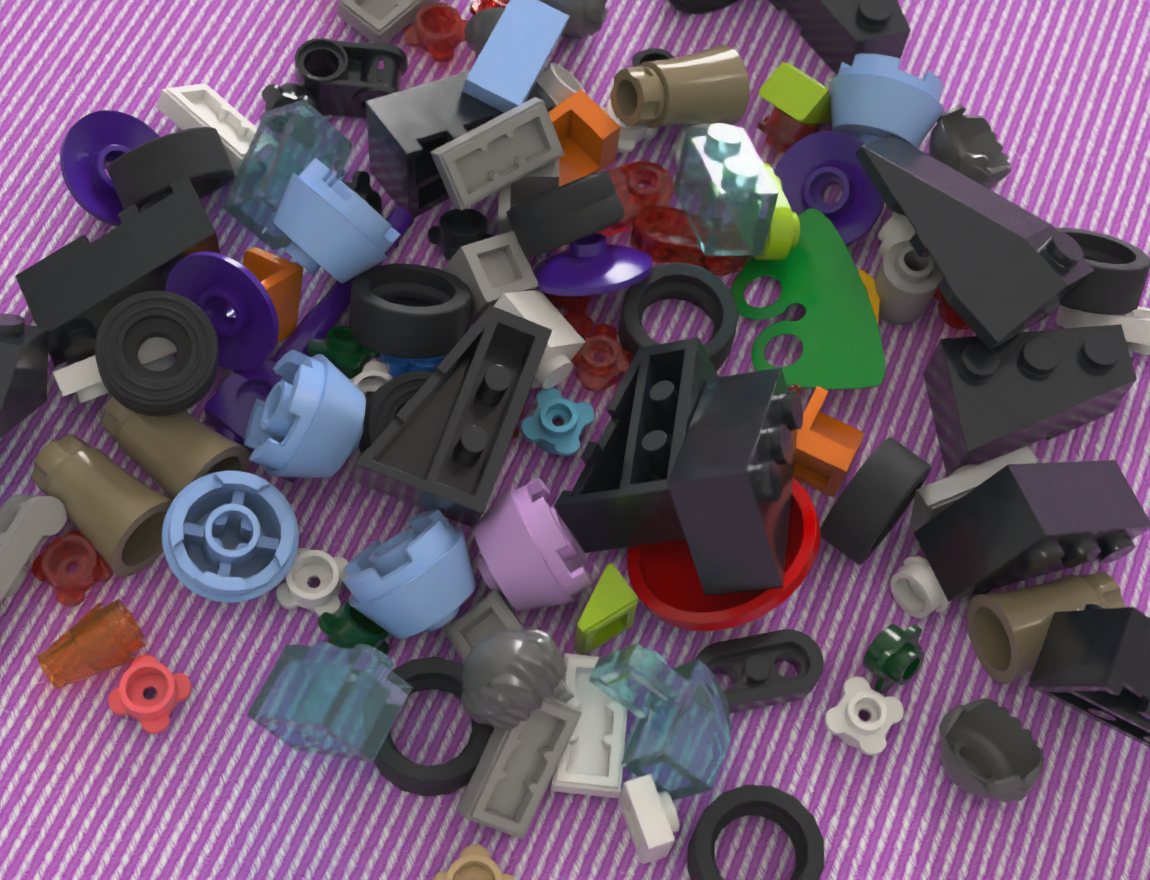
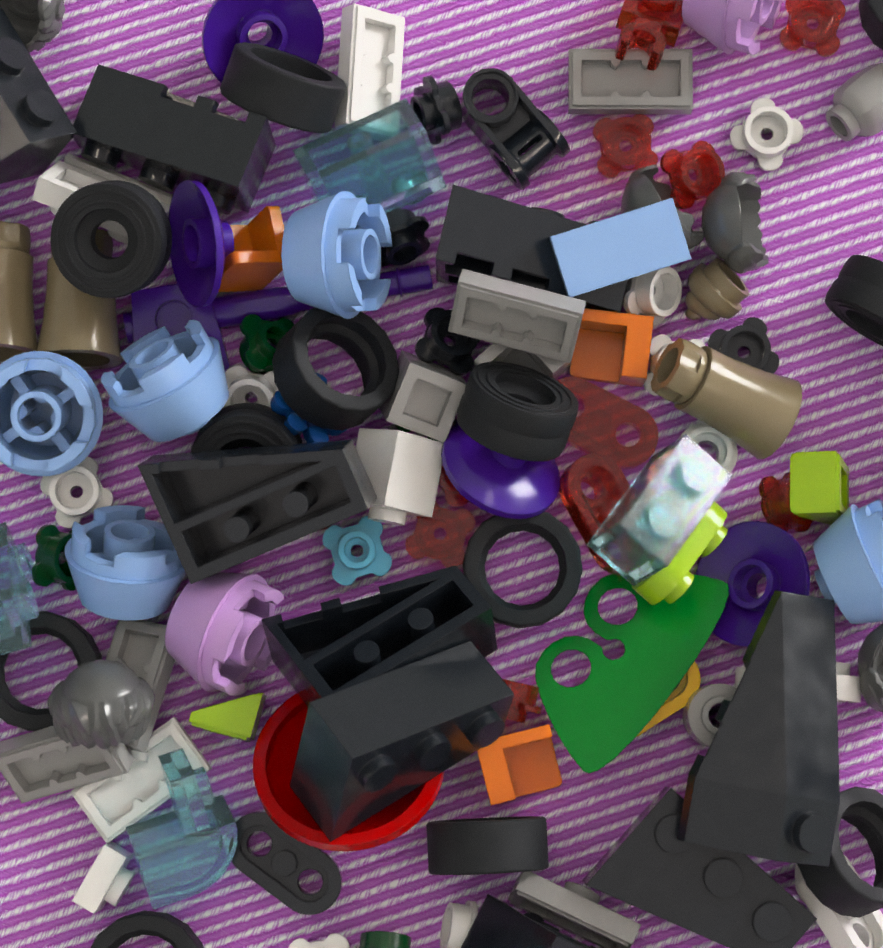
camera: 60 degrees right, 20 degrees up
none -> dark tan plate [685,257,749,320]

